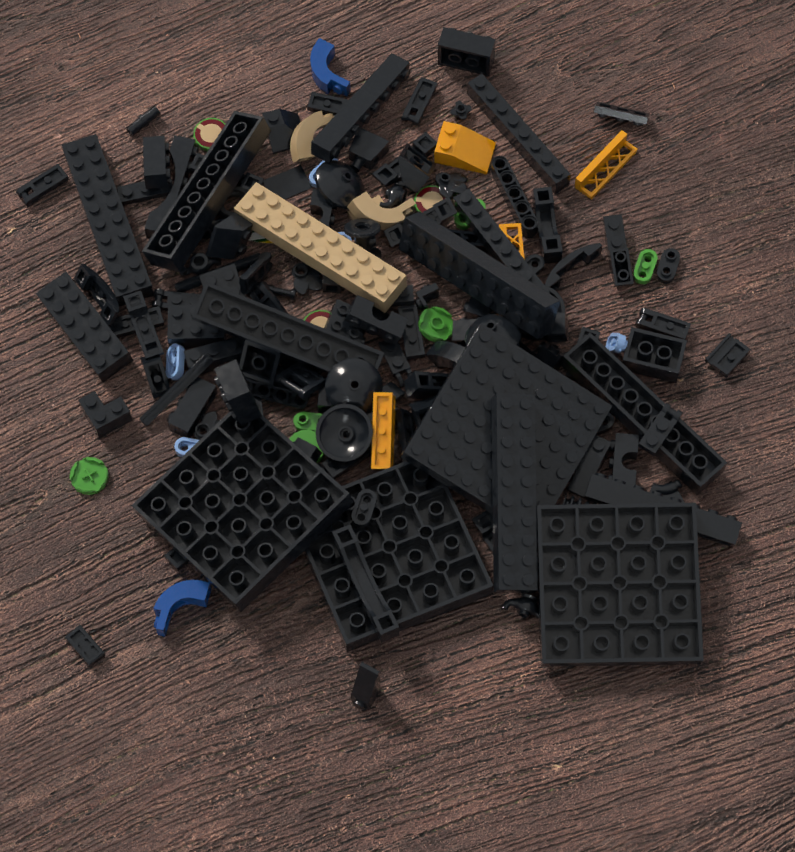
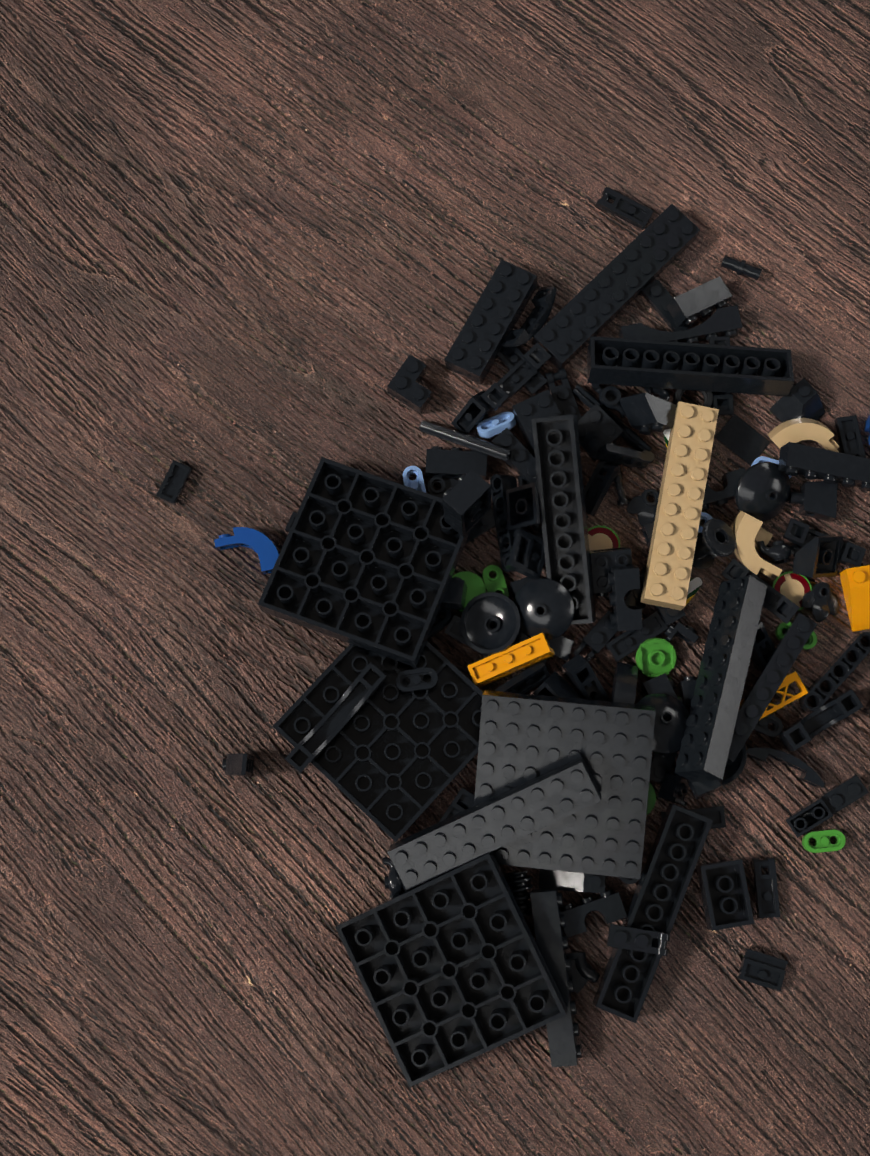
camera: 60 degrees right, 15 degrees up
bright green tile [70,457,109,495] -> none
tile [193,118,225,152] -> none
light blue plate [605,333,628,353] -> none
black plate [656,248,680,284] -> none

